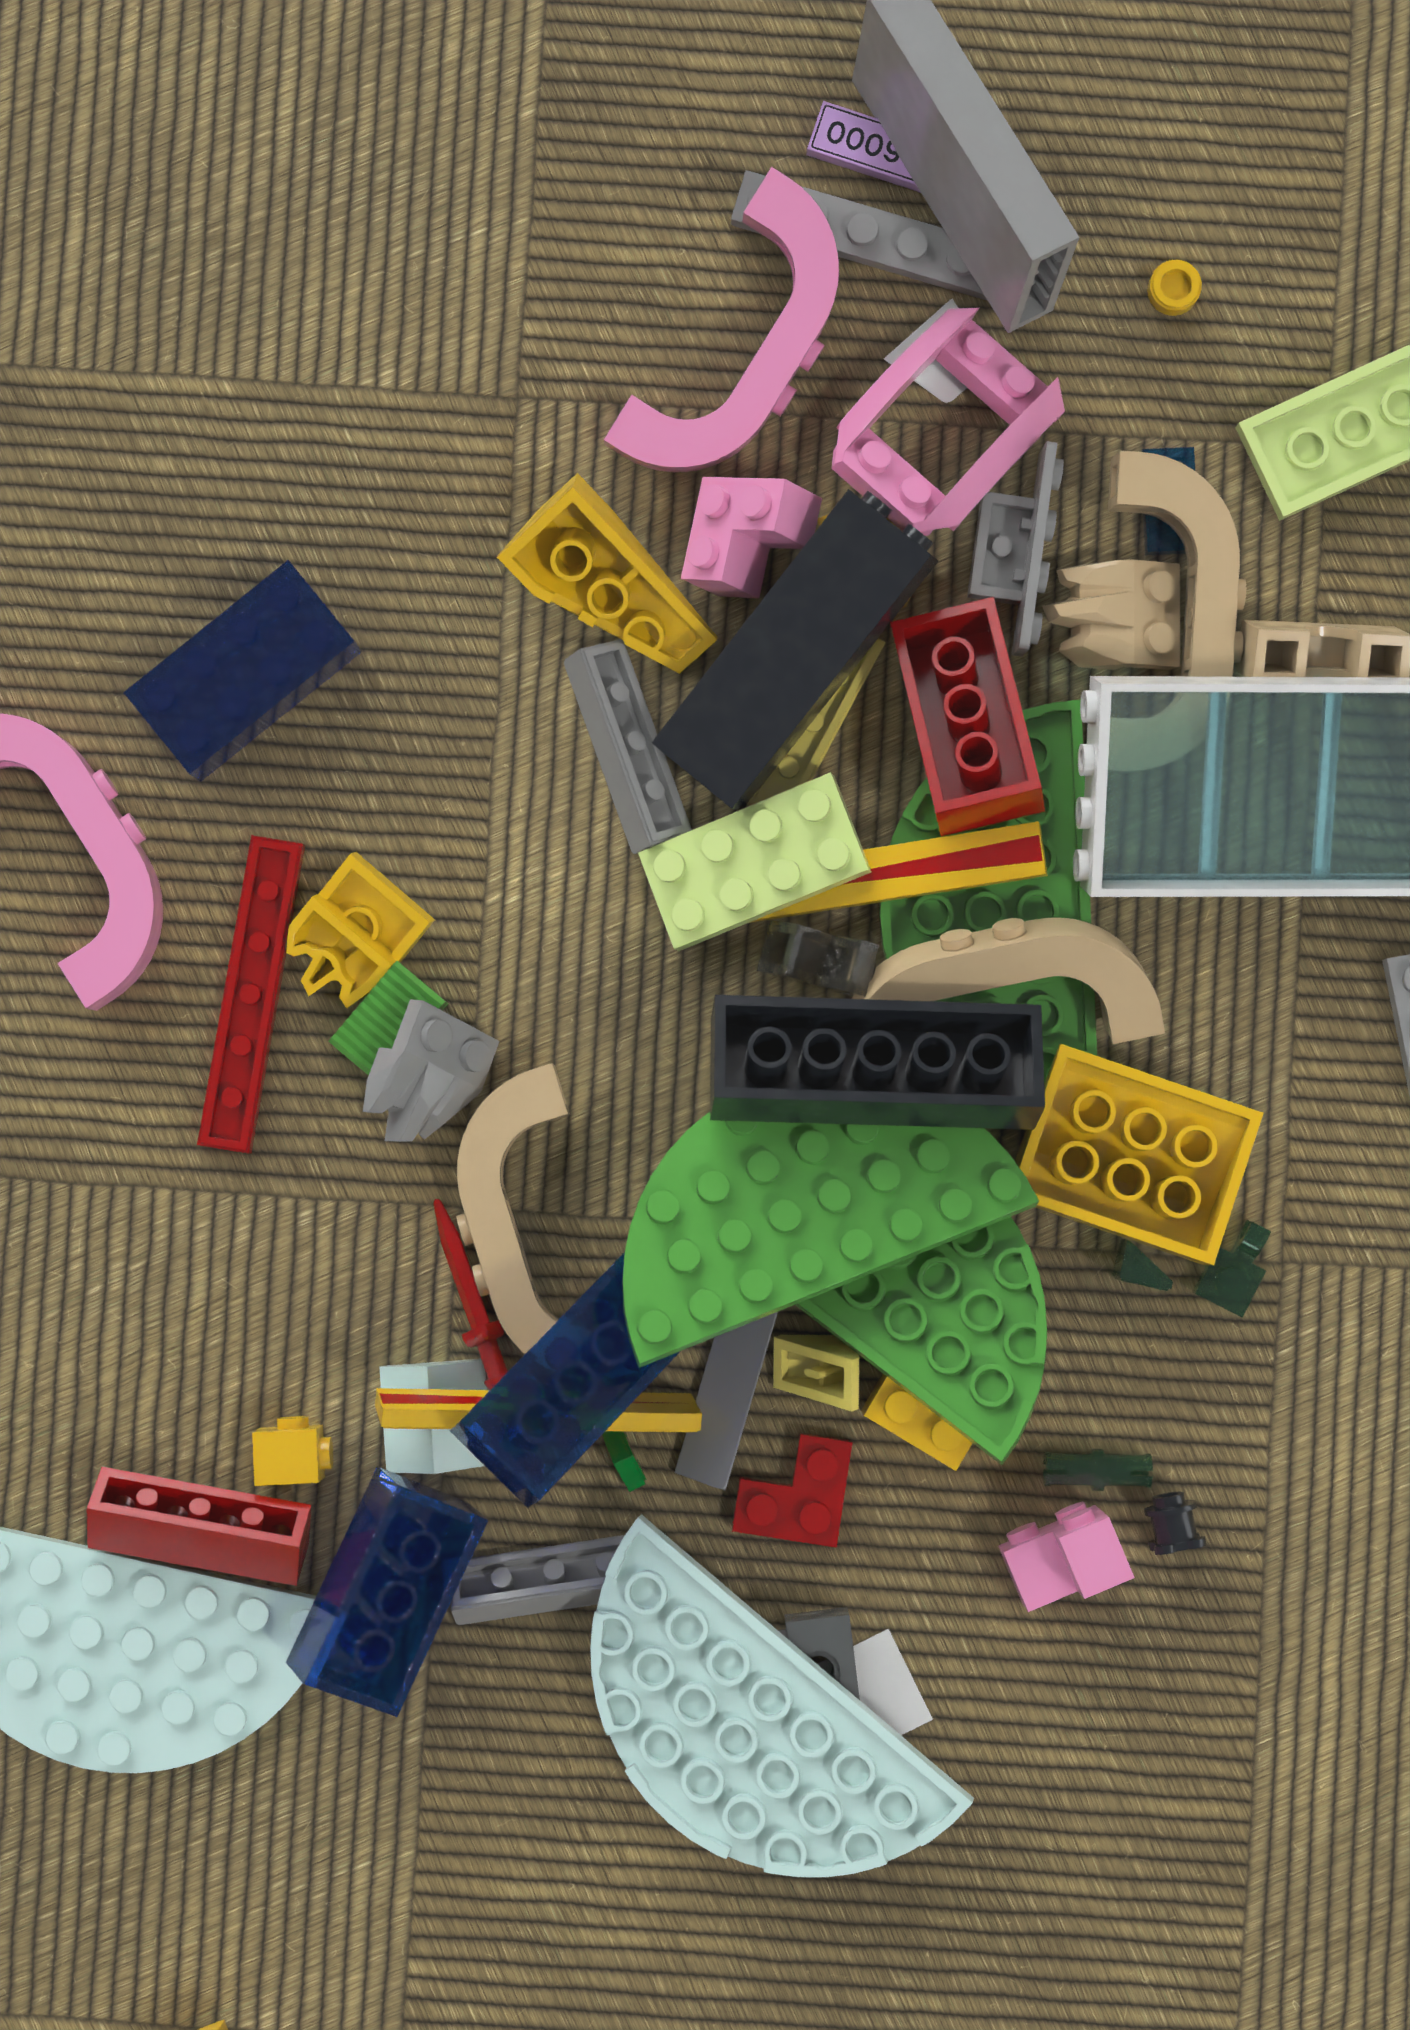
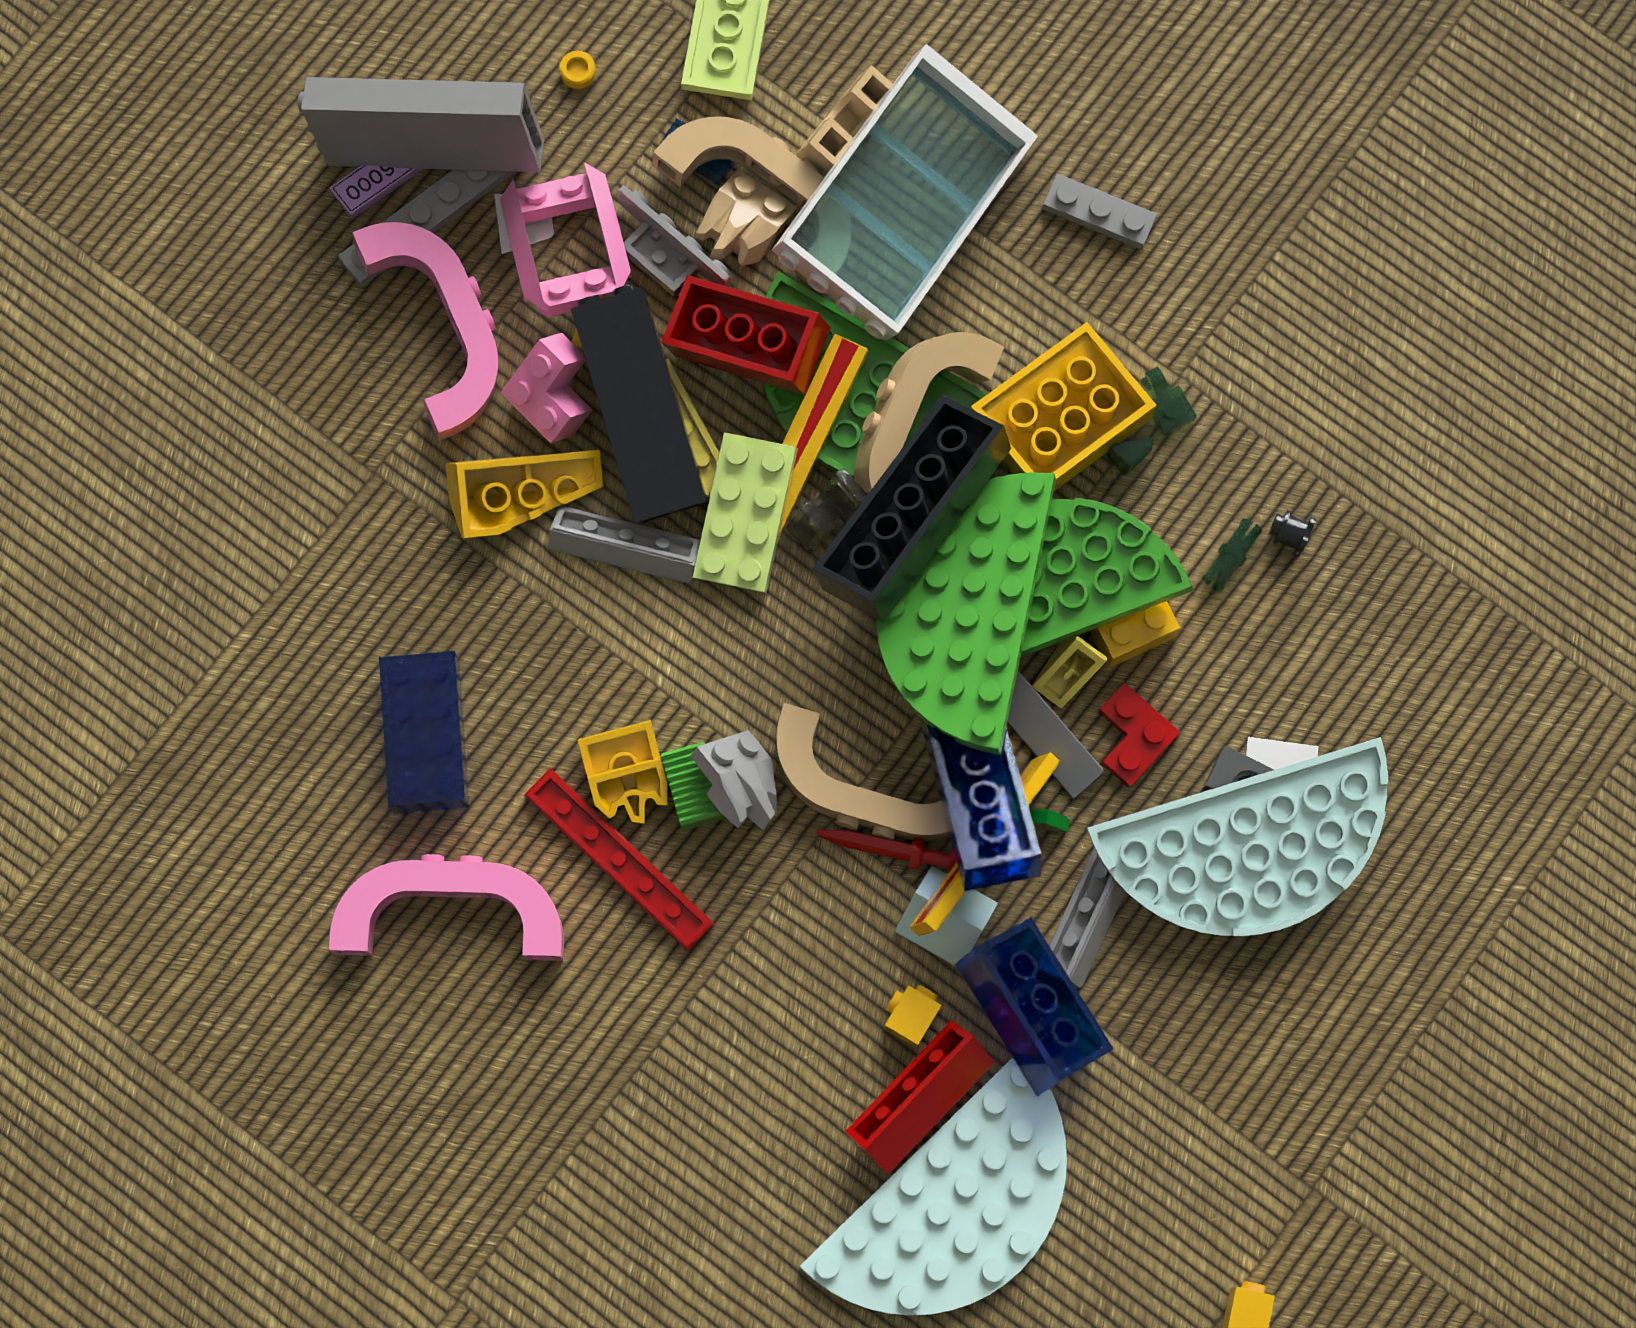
camera: 60 degrees left, 10 degrees down
bright pink brick [998,1502,1135,1612] -> none

